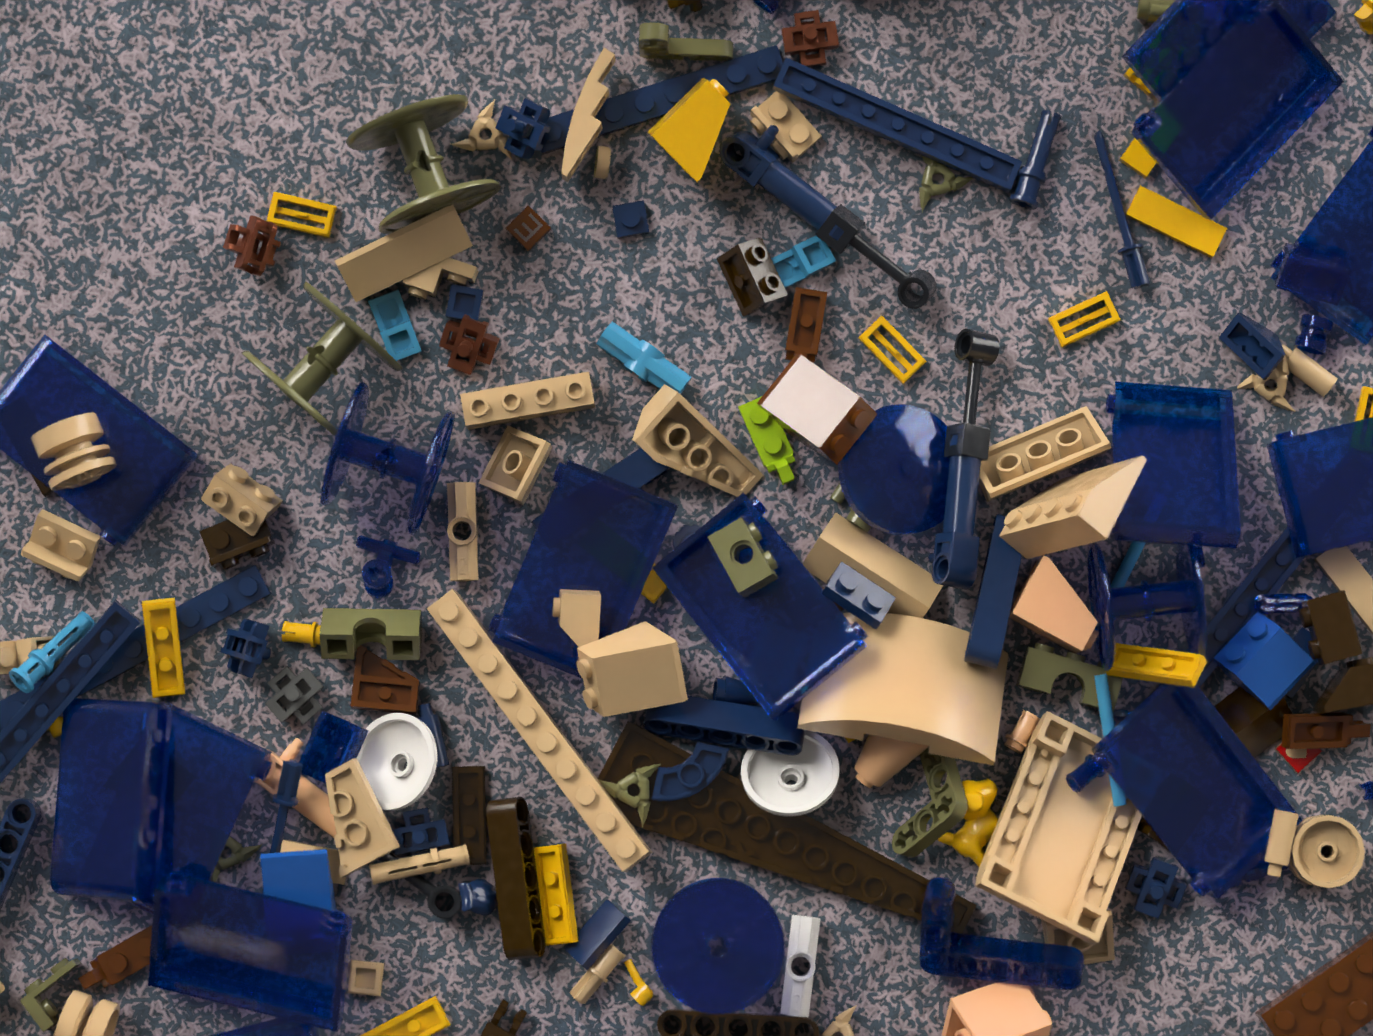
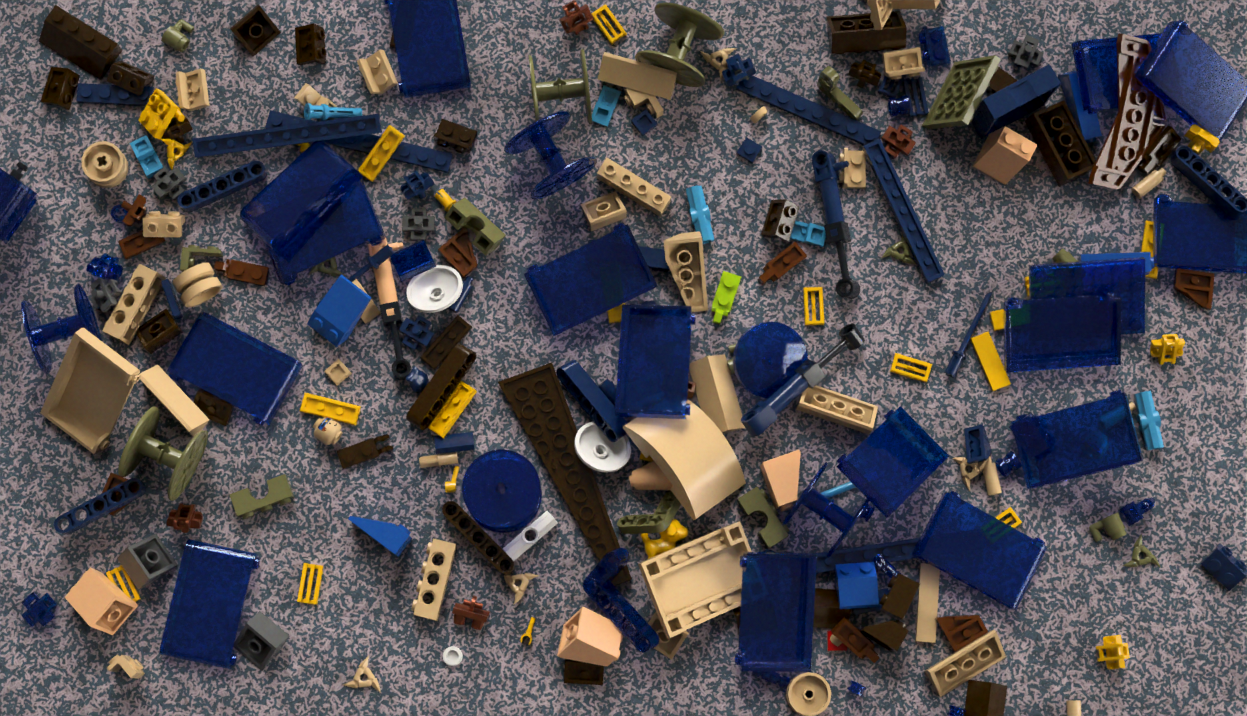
camera: 35 degrees right, 5 degrees down
tan wheel [31,412,117,491] -> none
clear blue windscreen [148,872,353,1032] -> none
tan bracket [201,463,283,536] -> none
tan wing [325,759,400,878] -> none
clear blue piece [356,535,421,598] -> none
tan pin [369,844,470,885] -> none
tan brick [426,589,653,873] -> none
copper piece [439,314,499,375] -> none
tan piece [447,482,479,582] -> none
reddish brown tile [506,206,551,252] -> none
tan slope [552,589,601,647] -> none
tan slope [561,48,616,182] -> none
tan slope [577,621,688,717] -> none
olive piece [598,764,661,828] -> none
yellow slope [648,78,731,182] -> none
dark blue tile [652,742,729,801] -> none
olive brick [708,517,779,598] -> none
slope [757,352,878,465] -> none
bracket [821,561,896,630] -> none
dark blue beam [964,514,1022,669] -> none
tan slope [1000,456,1147,559] -> none
light nougat pin [1005,710,1040,754] -> none
dark blue pin [1009,110,1062,210] -> none
clear blue pin [1066,753,1108,792] -> none
dark azure piece [1094,674,1127,806] -> none
yellow tile [1103,643,1207,688] -> none
dark blue piece [1125,857,1187,919] -> none
tan cylinder [1264,809,1299,877] -> none

